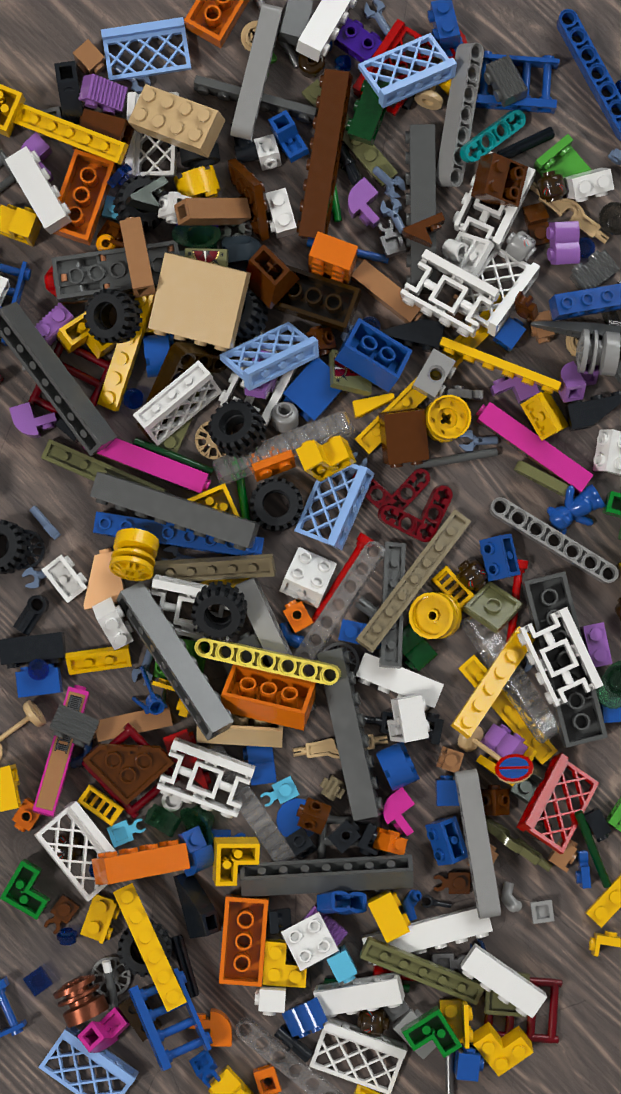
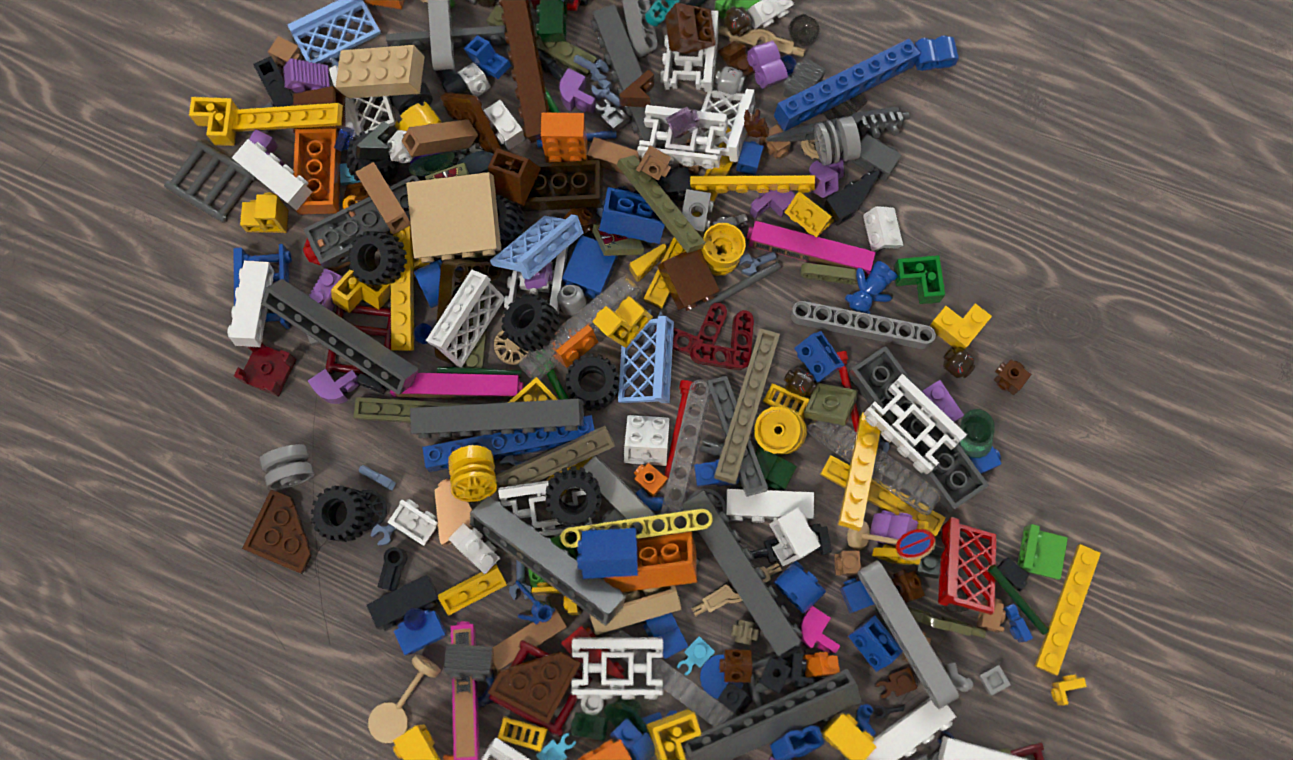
camera: 15 degrees left, 10 degrees down
white plate [442,231,494,277] -> none
none -> blue brick [577,528,638,579]
none -> olive plate [617,155,706,253]
none -> medium nougat brick [636,145,671,180]
none -> clear purple brick [665,106,700,138]

